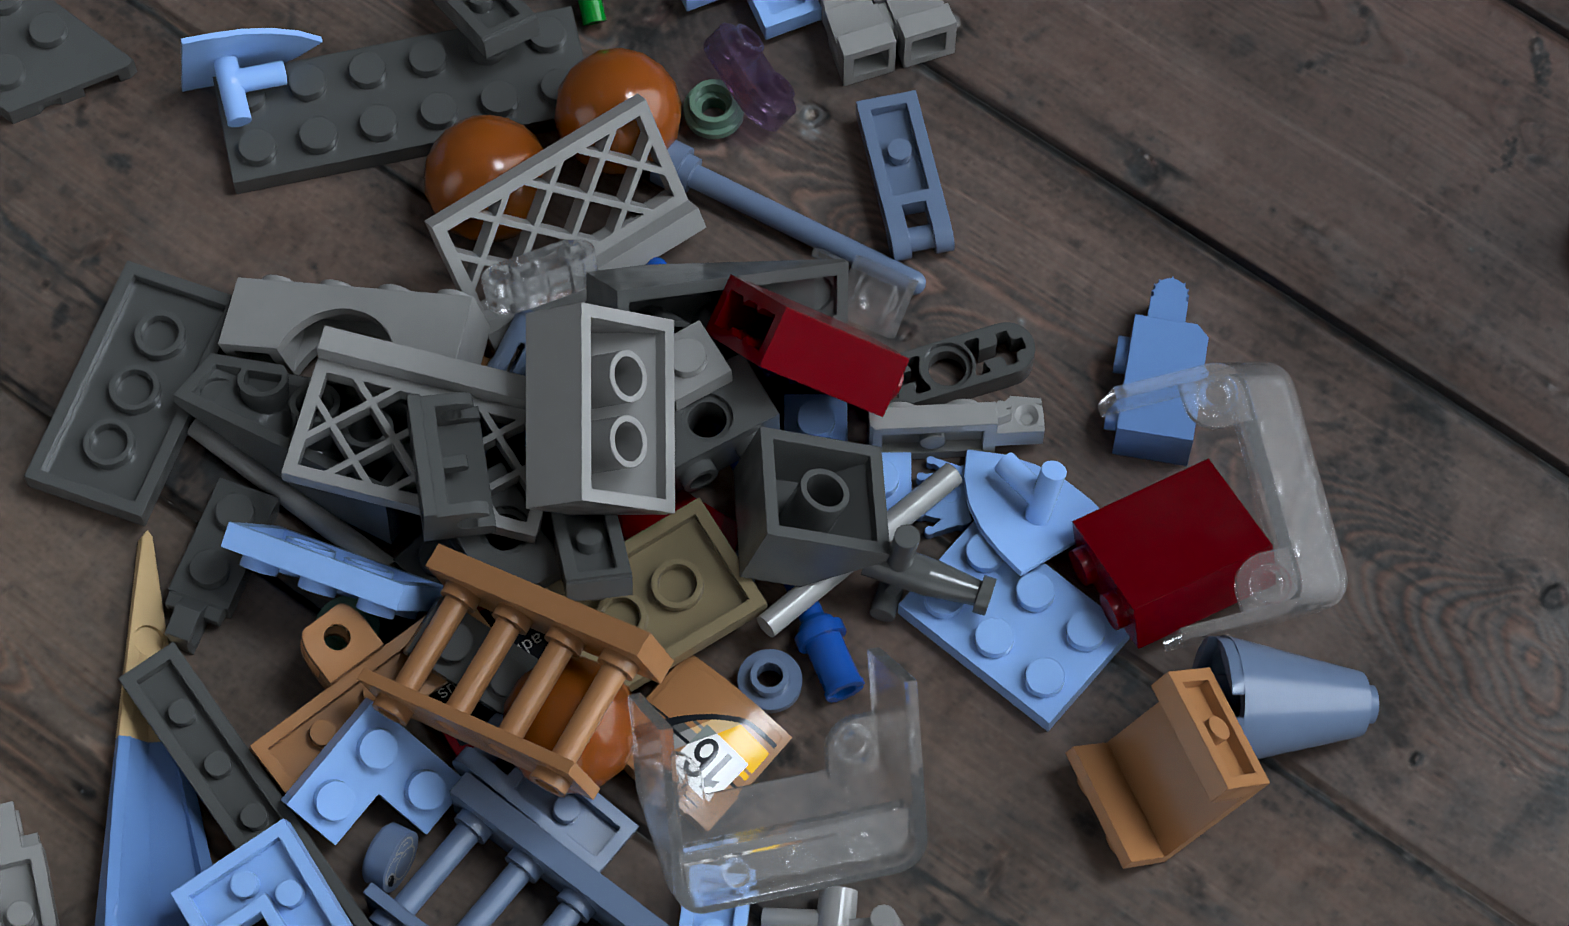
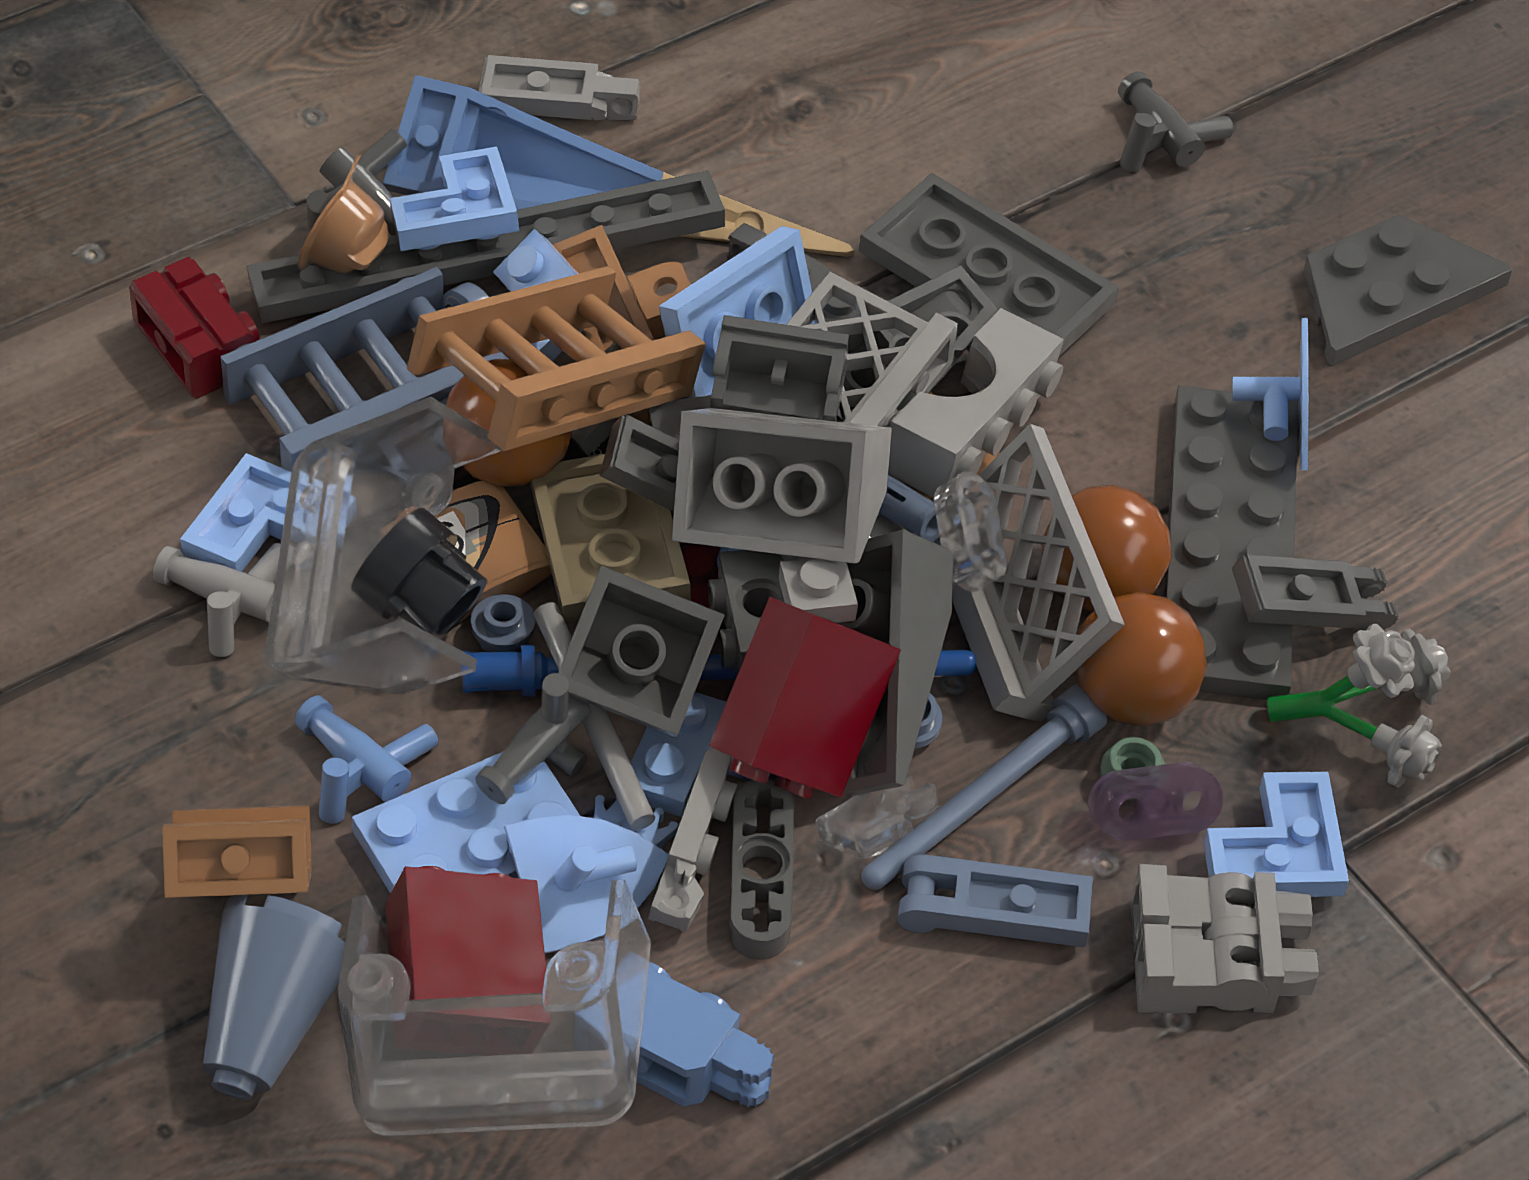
camera: 105 degrees right, 15 degrees down
none -> medium blue piece [295,695,438,824]
none -> black piece [351,507,487,643]

